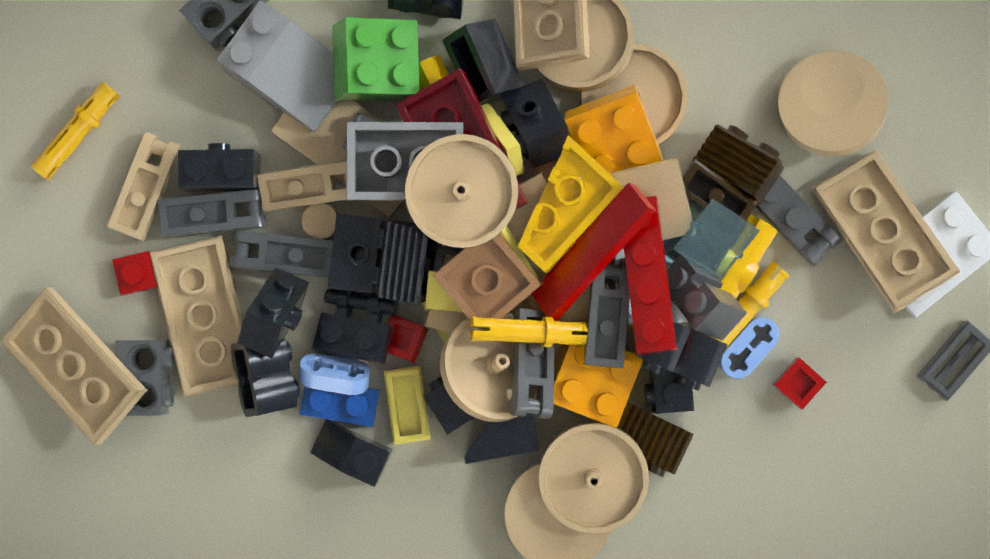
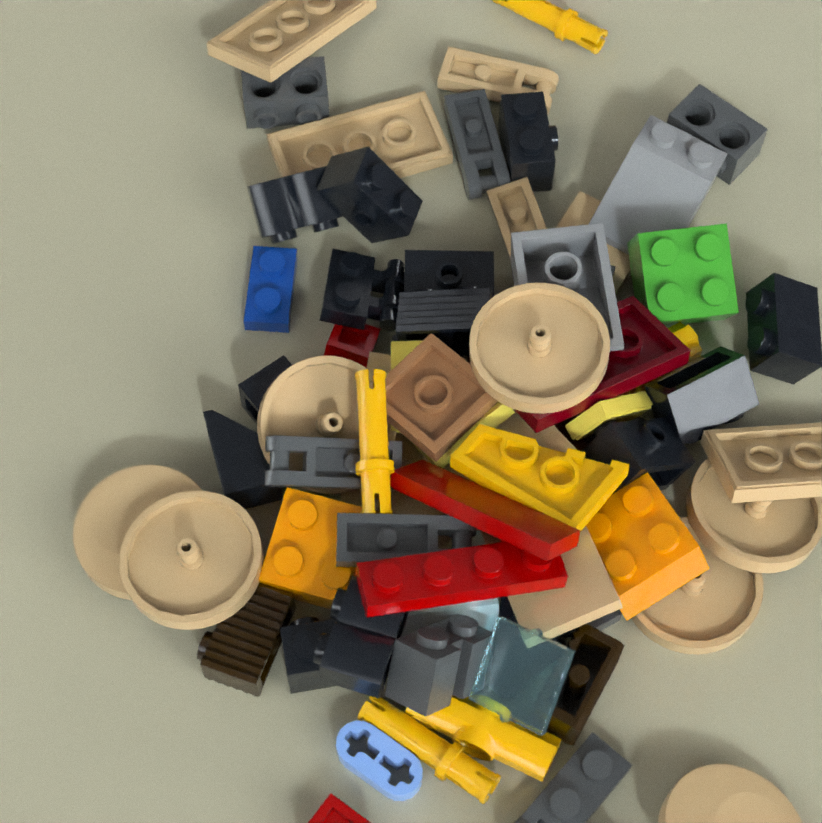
camera: 80 degrees right, 25 degrees down
red plate [112,251,157,296] -> none
dark grey plate [229,230,333,278] -> none
light blue beam [299,353,370,395] -> none
tan tile [301,203,337,240] -> none
black slope [310,419,393,487] -> none
light yellow tile [384,366,431,445] -> none
dark brown brick [693,124,784,205] -> none

